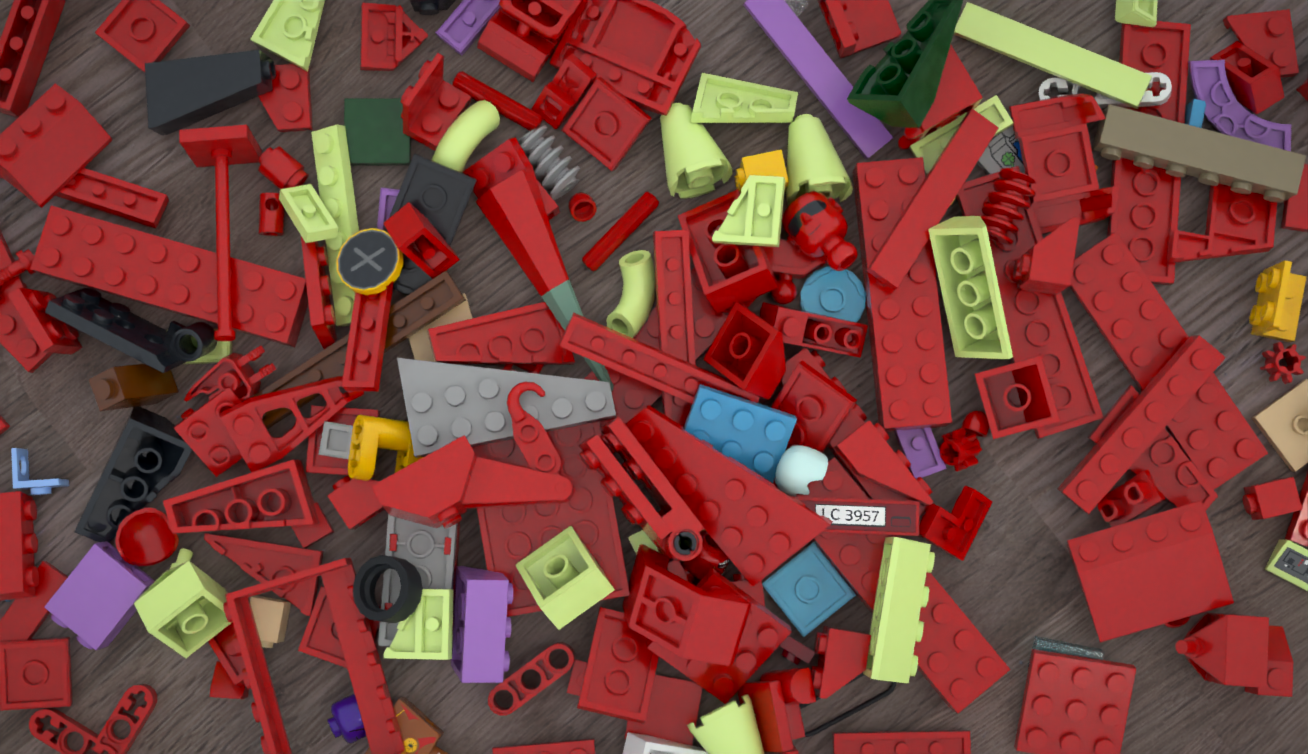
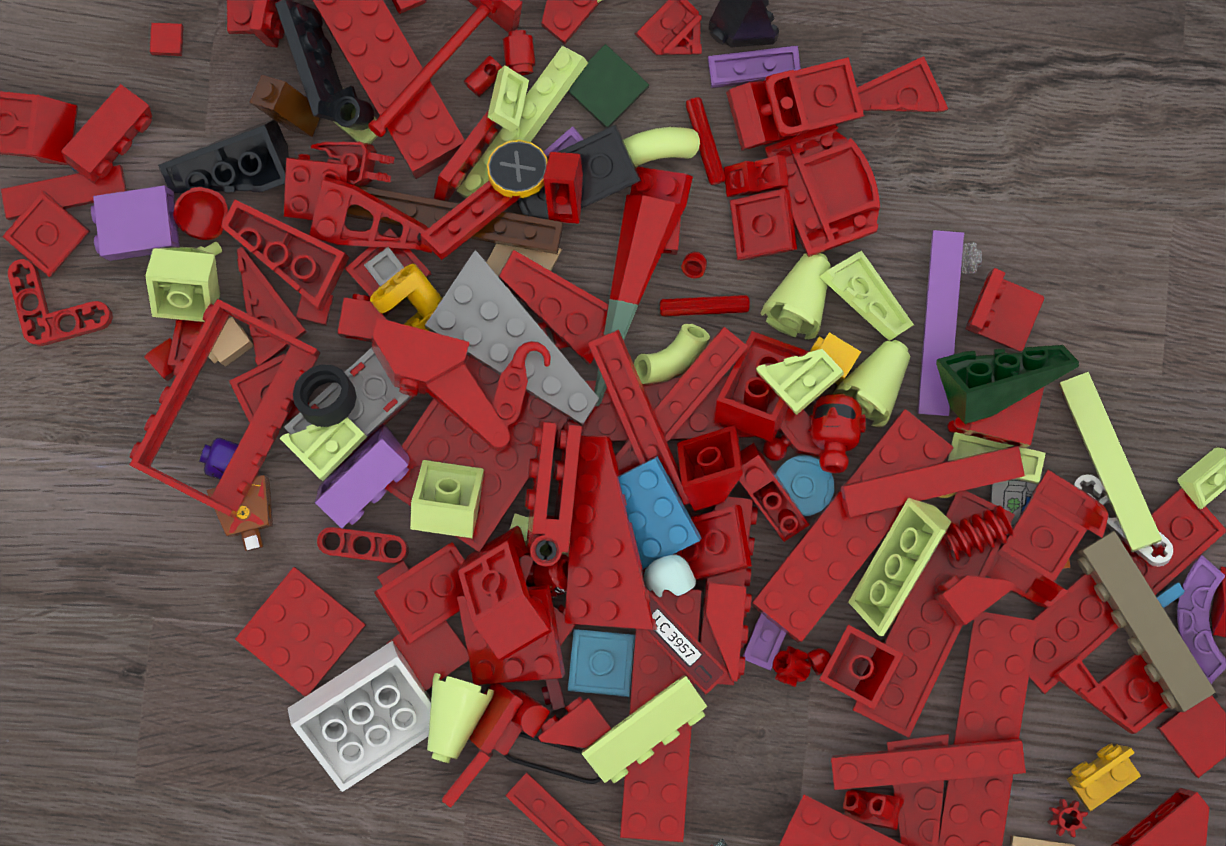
camera: 40 degrees right, 0 degrees up
light blue bracket [11,448,69,495] -> none
red bracket [400,53,471,151] -> none
light grey piece [518,125,580,200] -> none
red plate [919,486,993,561] -> none

